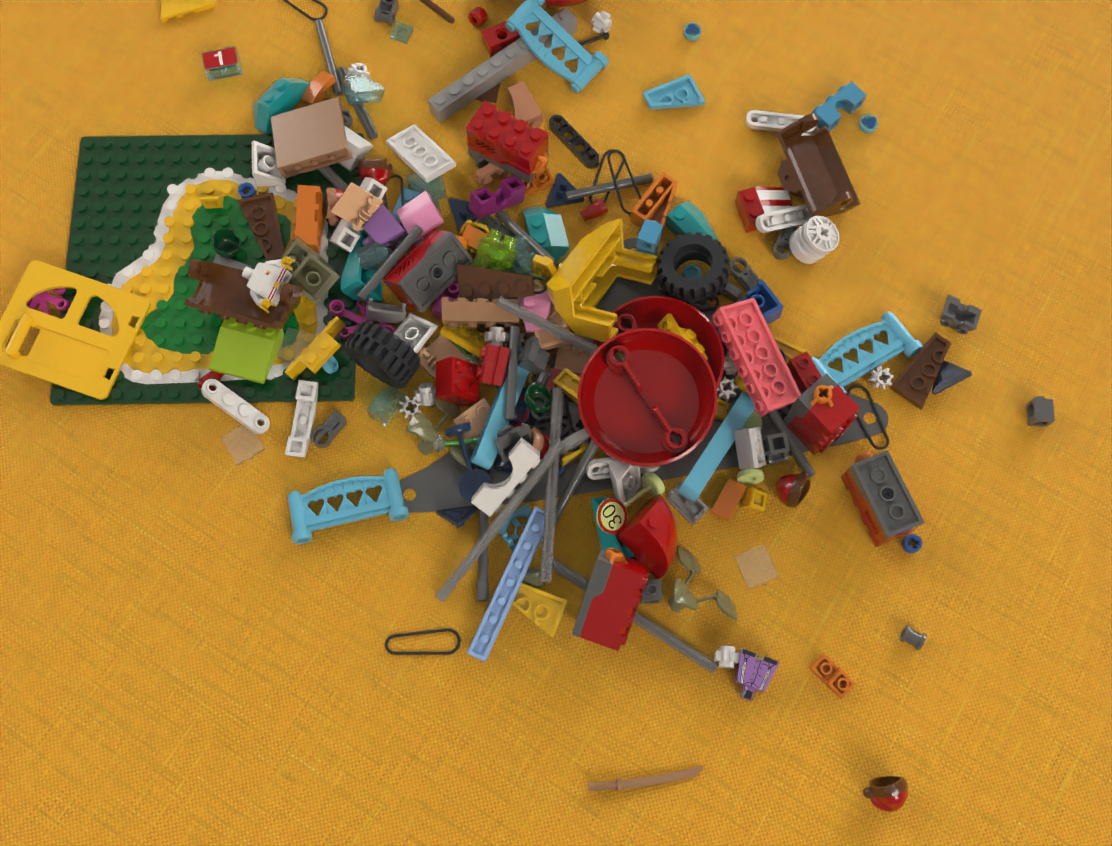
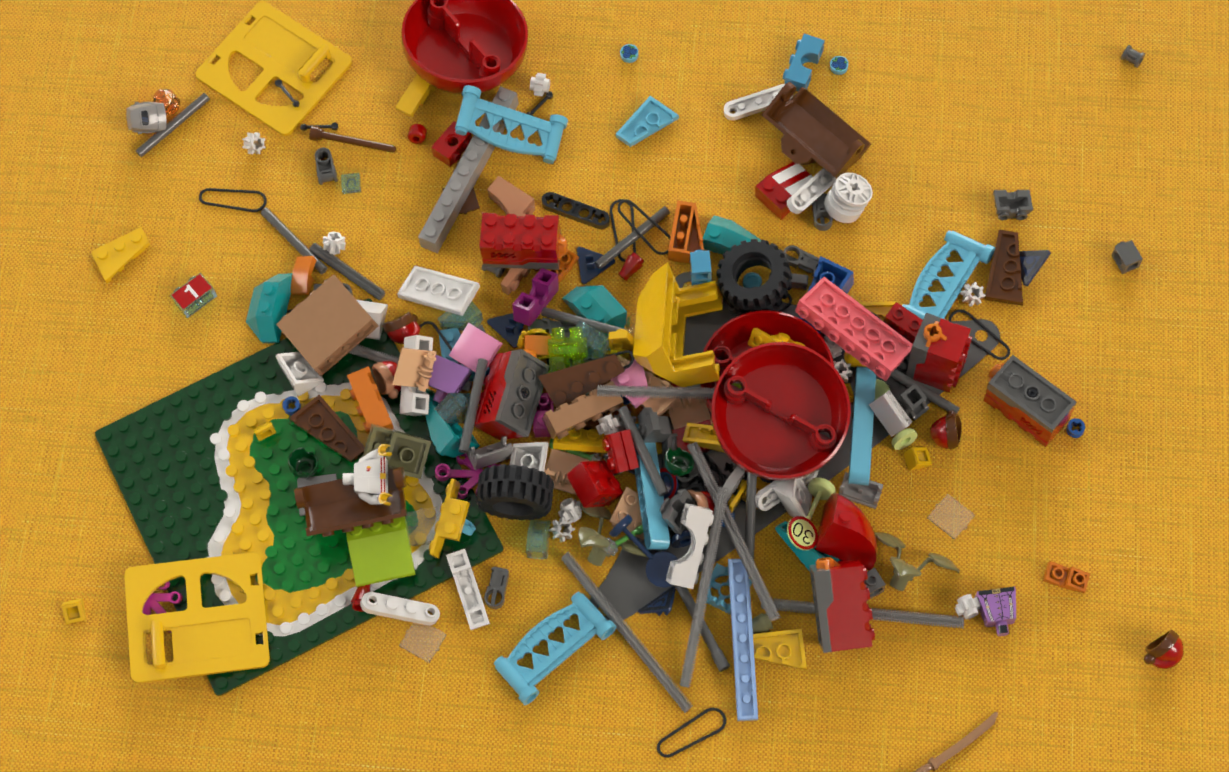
camera: 20 degrees left, 5 degrees down
clear light blue slope [341,74,385,104] -> none
orange slope [711,478,747,522] -> none
dark grey bush [899,625,927,650] -> none
none -> light grey axle [561,552,693,713]

